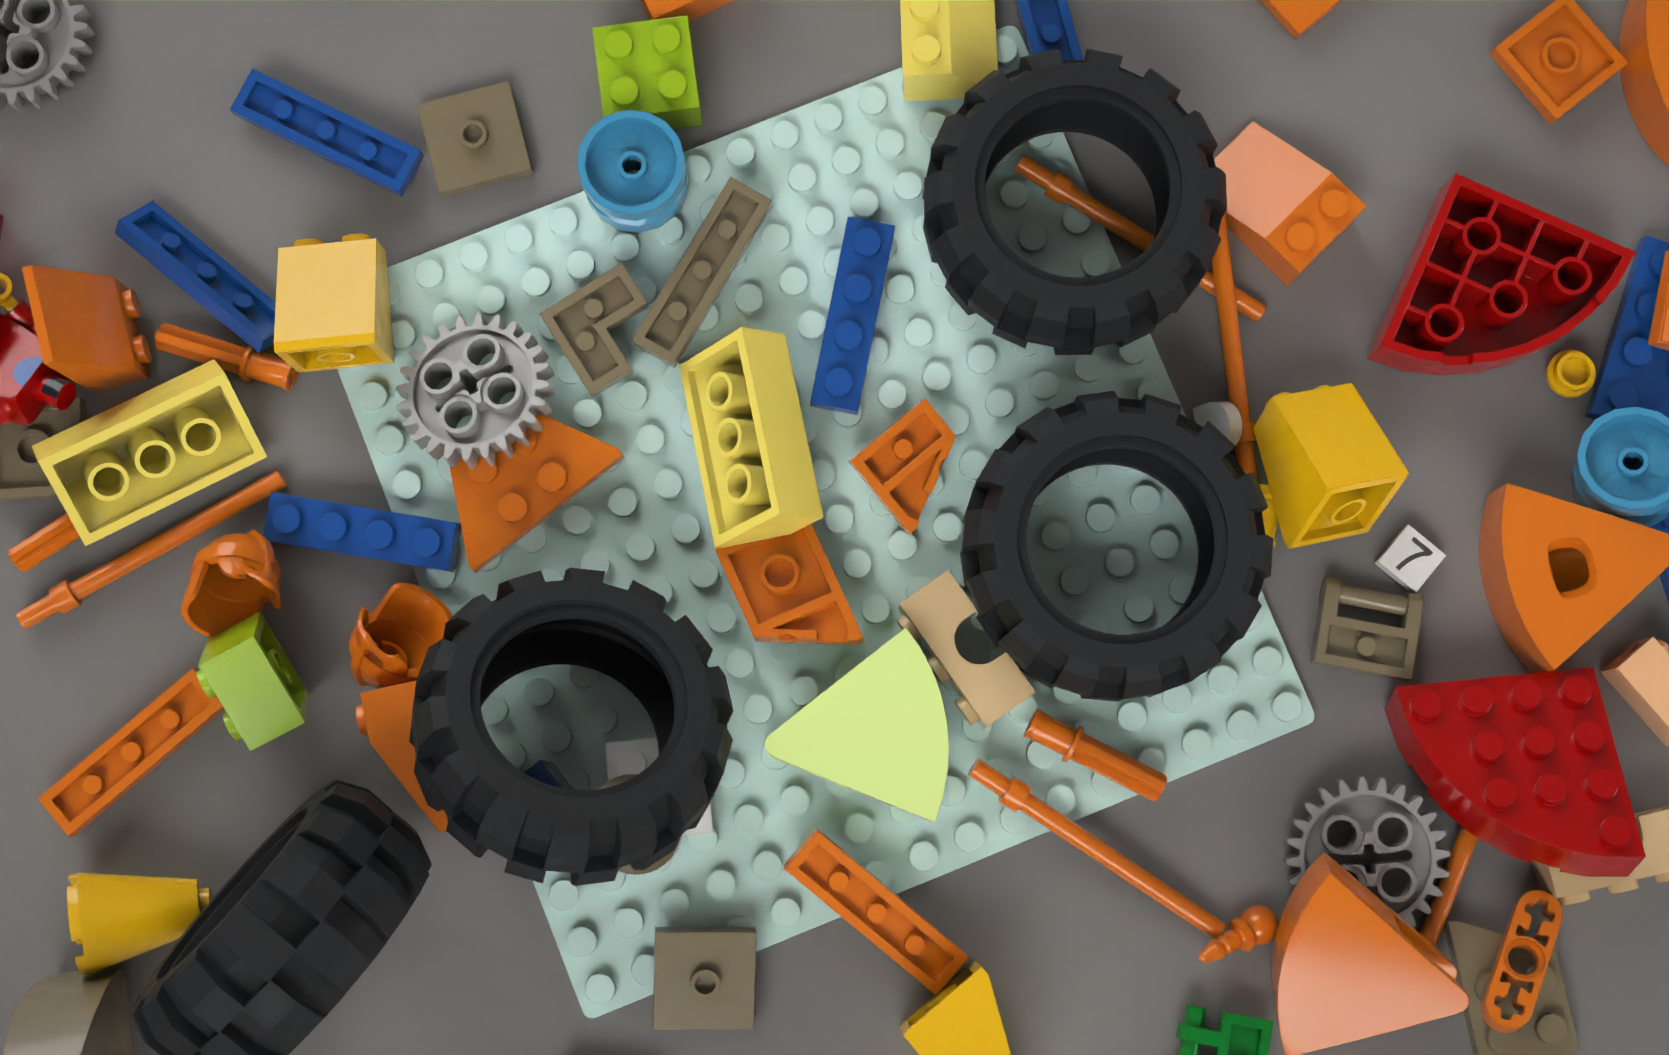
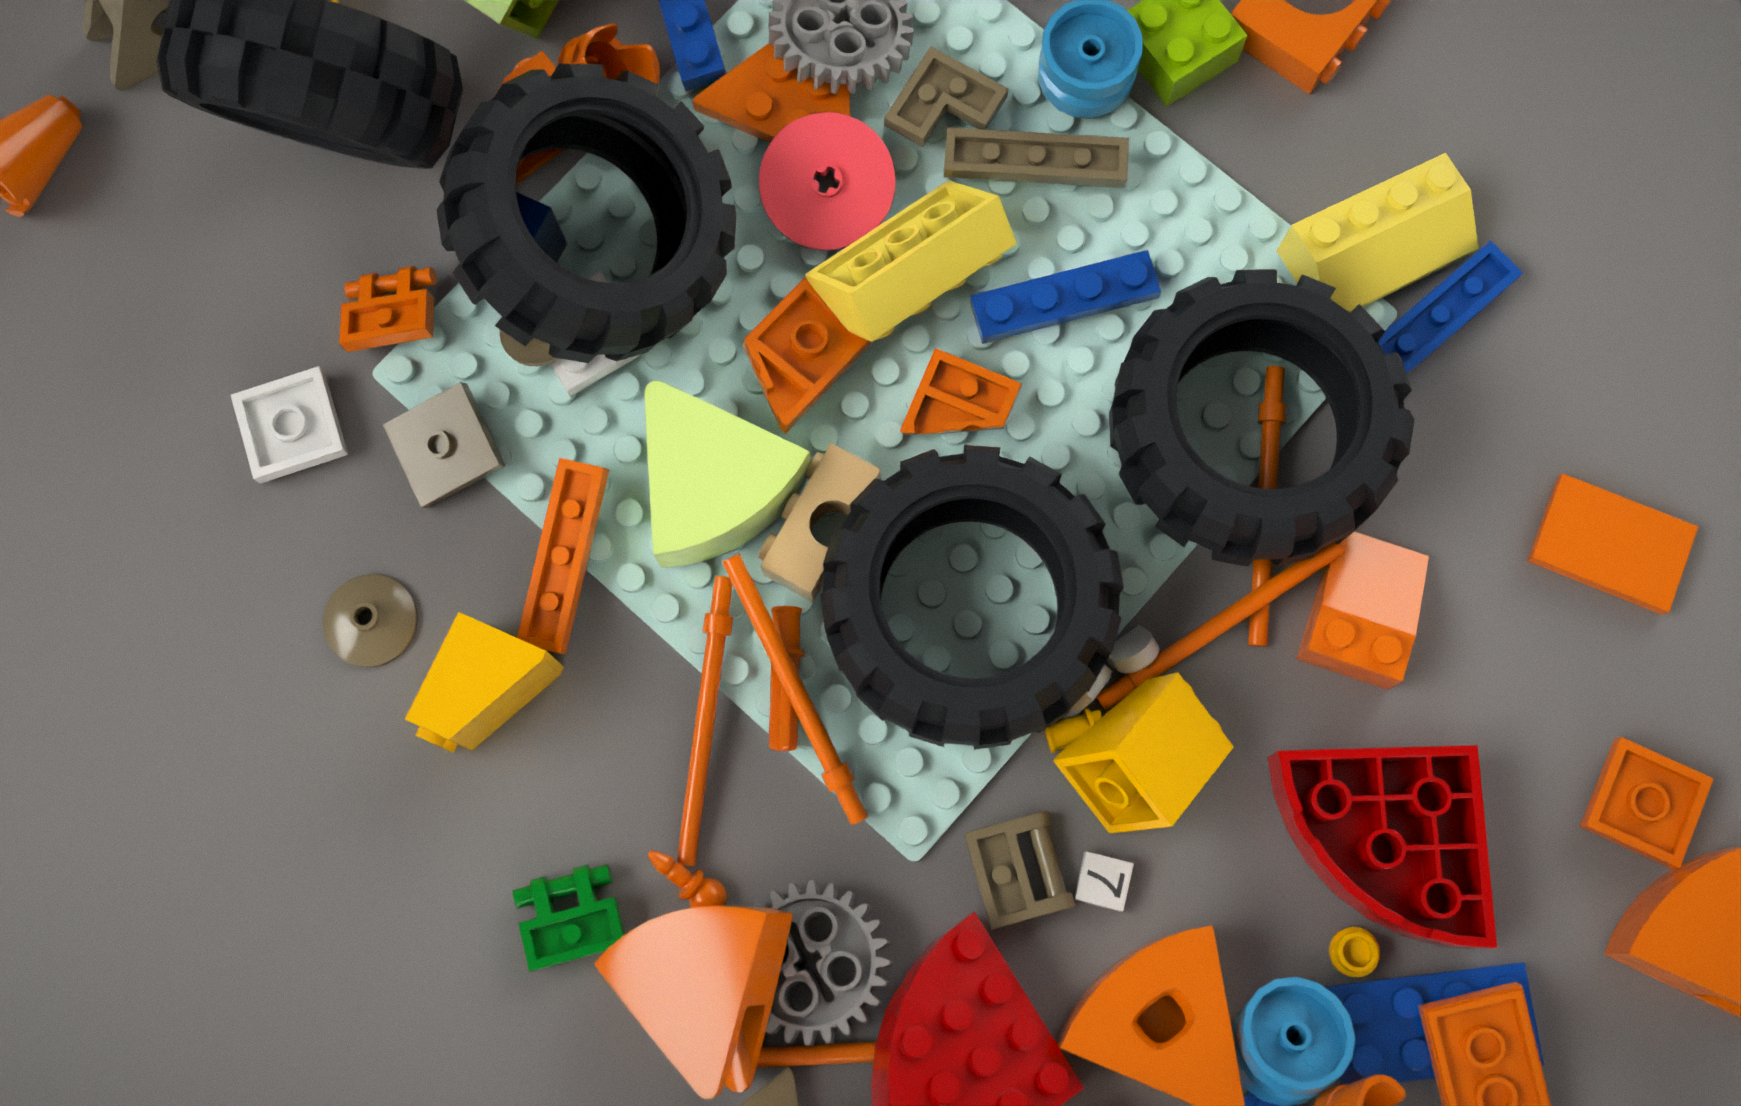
camera: 70 degrees right, 5 degrees down
none -> orange plate [339,266,437,352]
none -> orange bar [722,554,868,825]
none -> coral piece [759,112,896,251]

